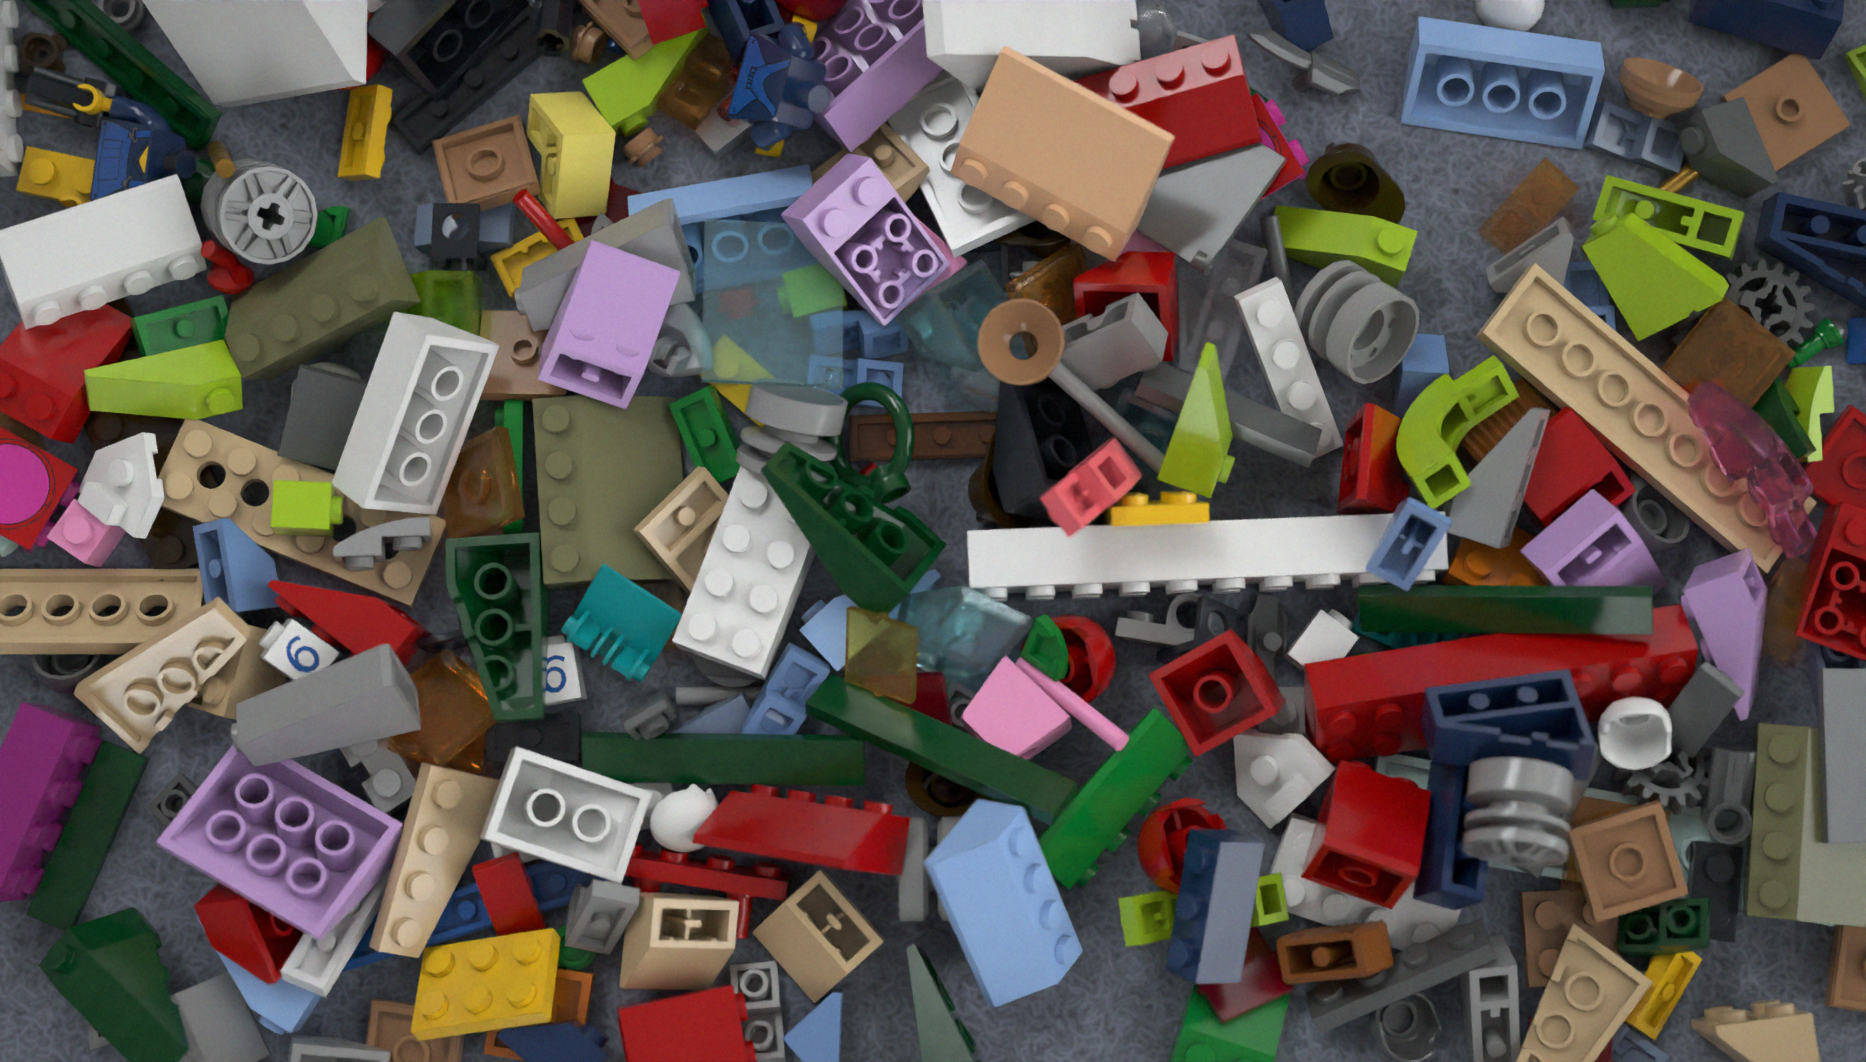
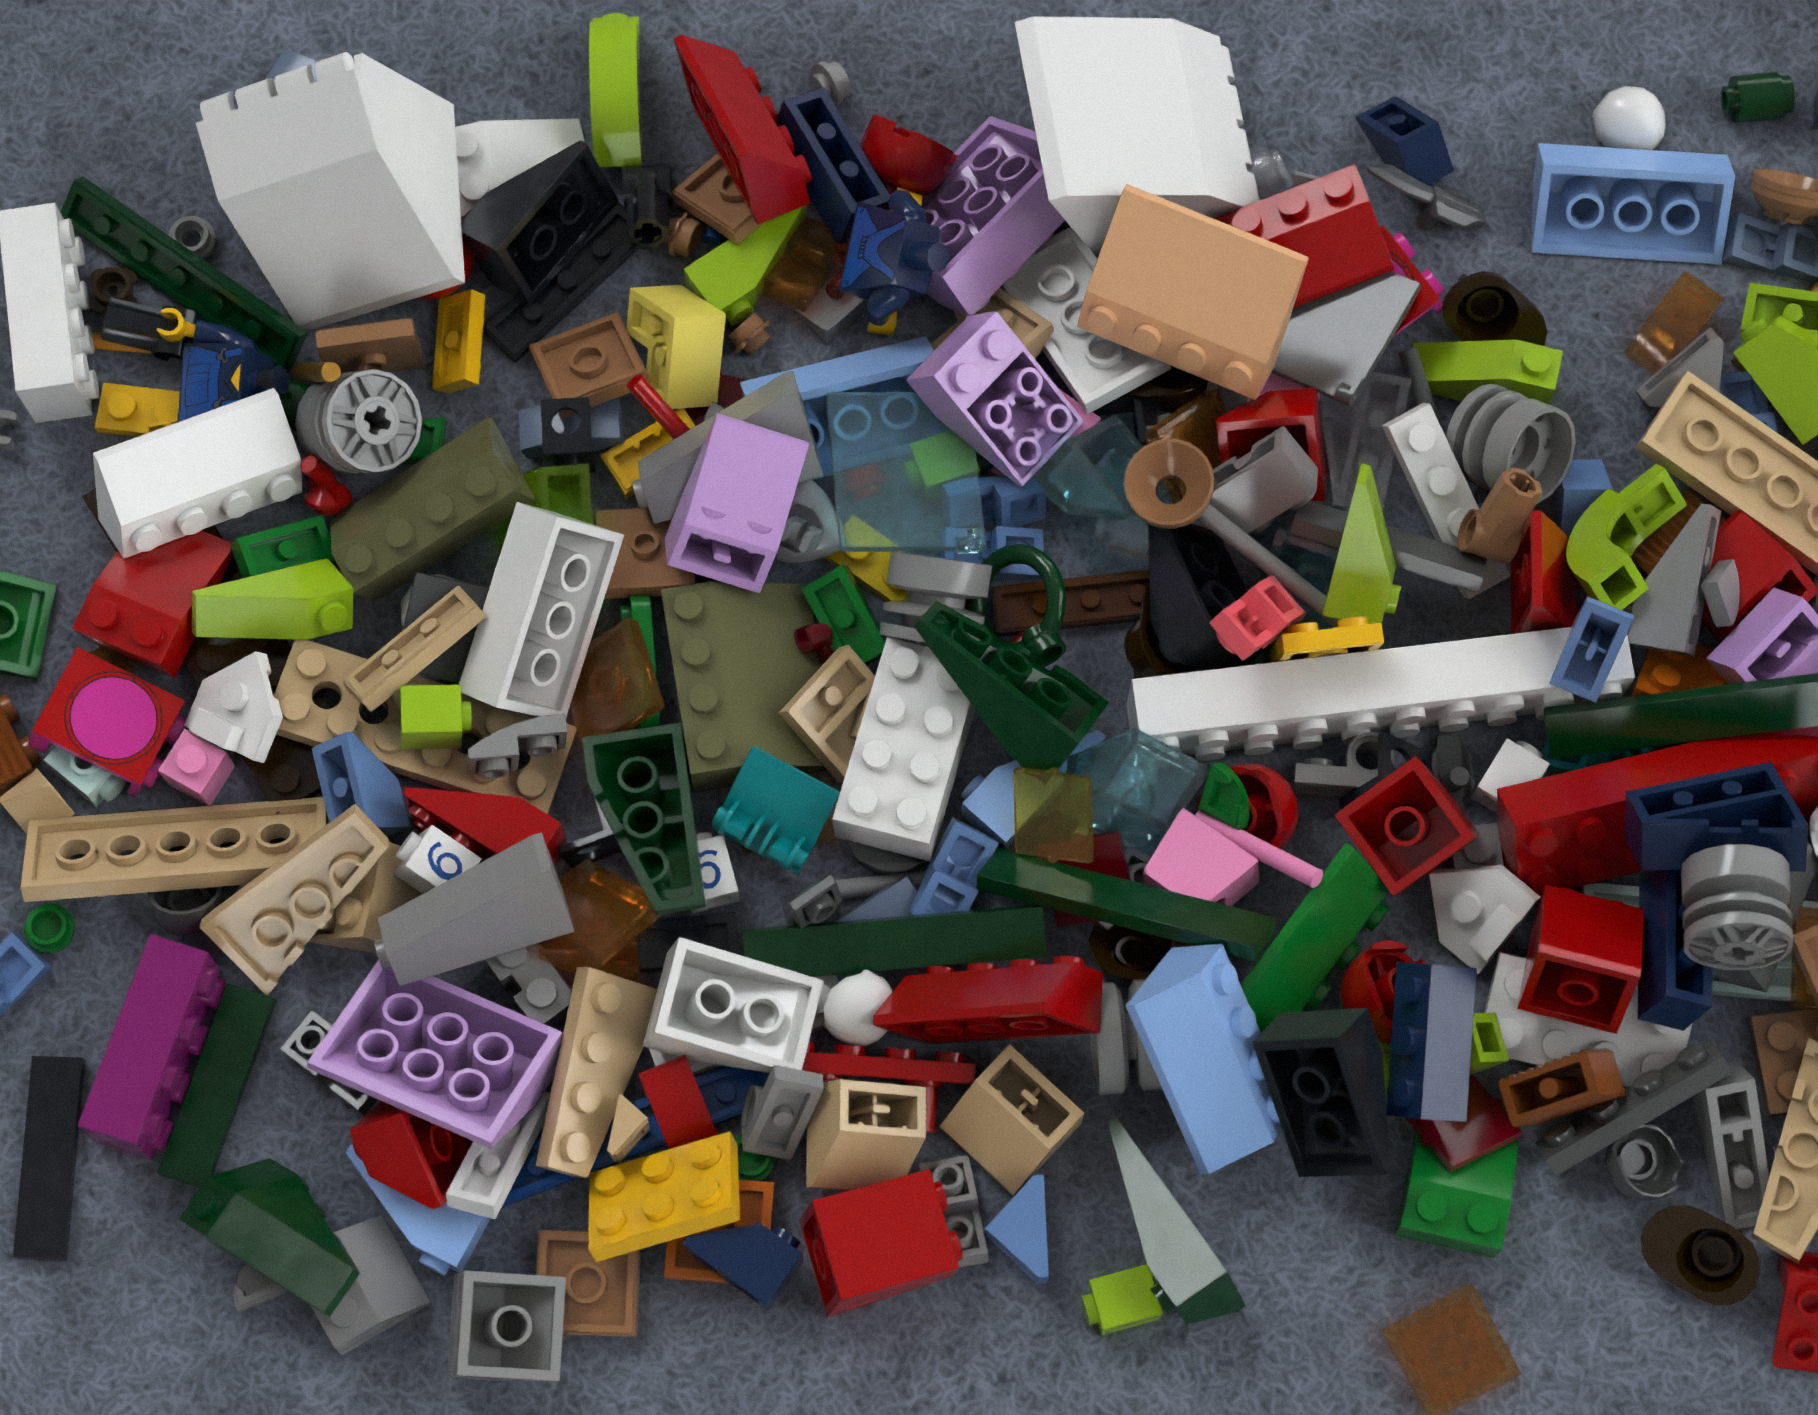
camera: 10 degrees left, 10 degrees down
none -> medium nougat plate [315,318,424,373]
none -> tan tile [344,586,486,712]
none -> tan slope [607,1094,650,1163]
none -> dark red hand [794,622,833,663]
none -> black slope [1252,1008,1390,1177]
none -> medium nougat piece [1457,467,1543,564]
none -> light grey tile [1700,559,1740,628]

